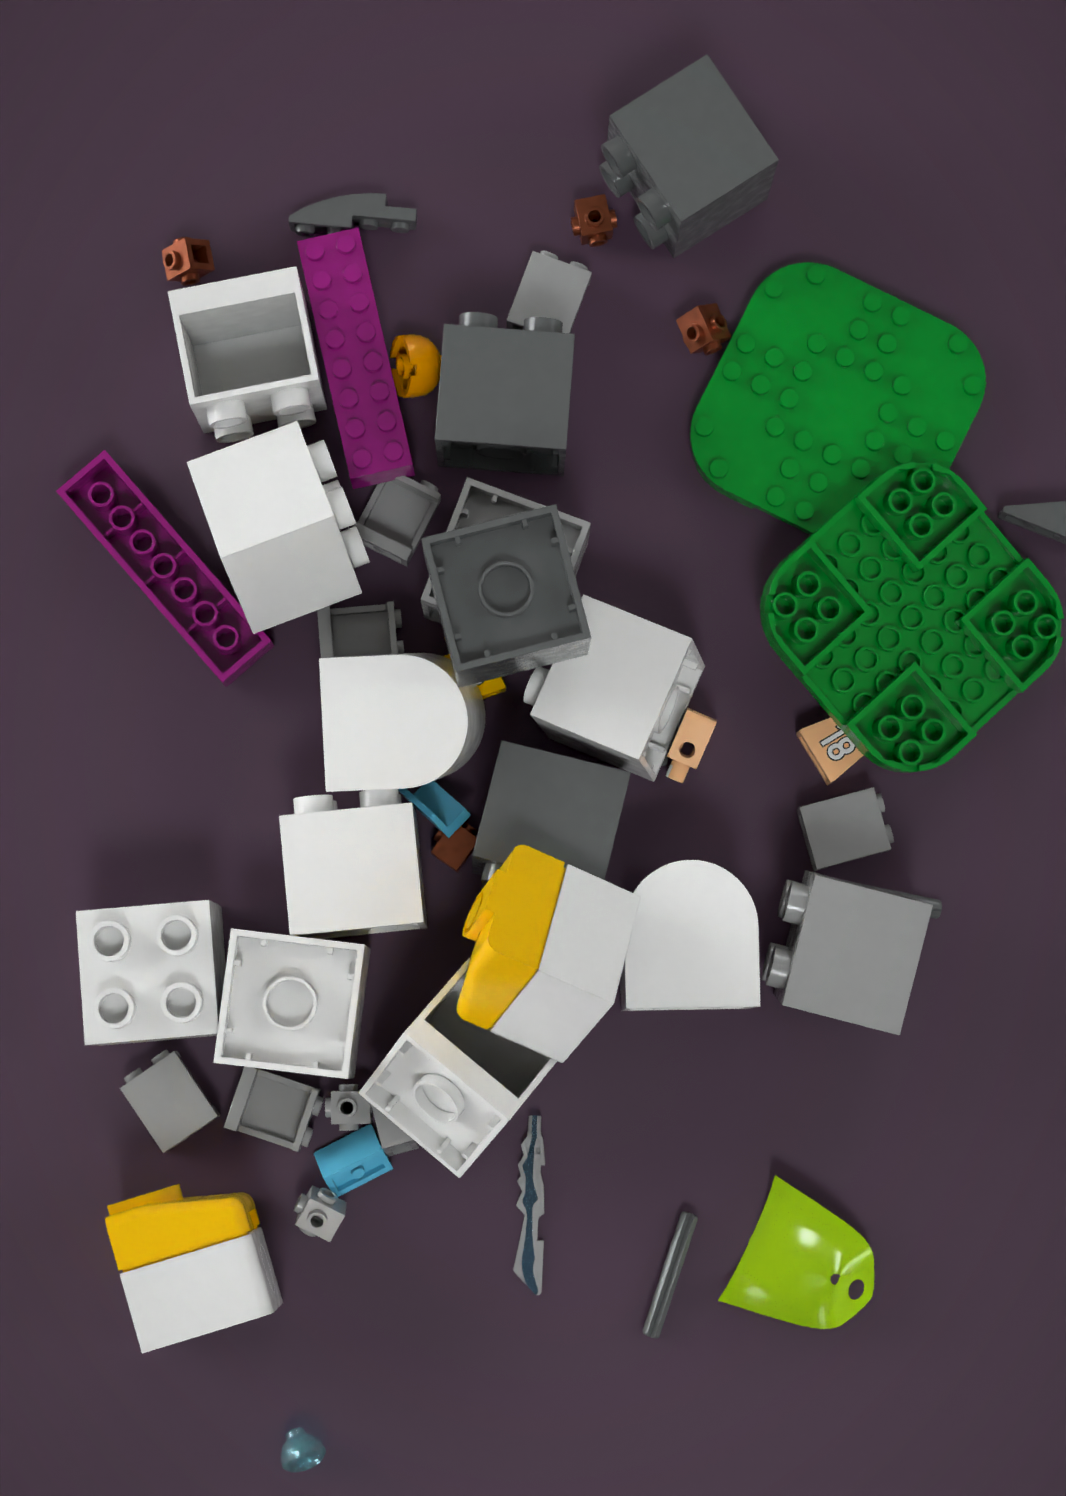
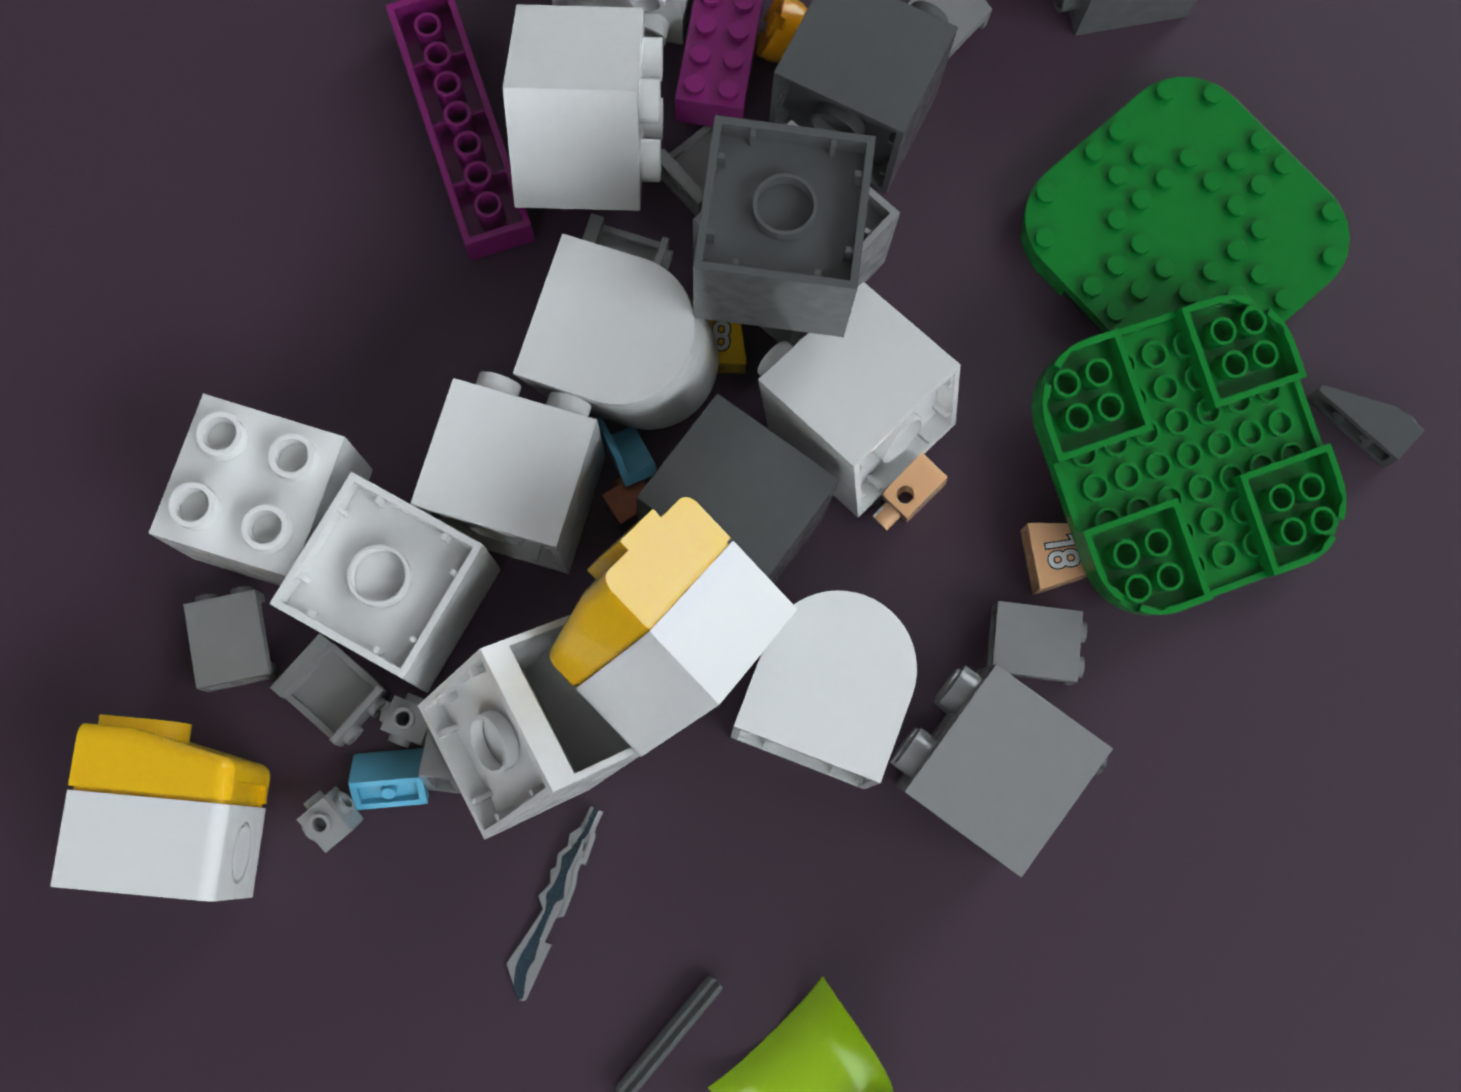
camera: 20 degrees right, 5 degrees down
clear light blue brick [281,1428,326,1472] -> none
copper brick [676,303,731,356] -> none

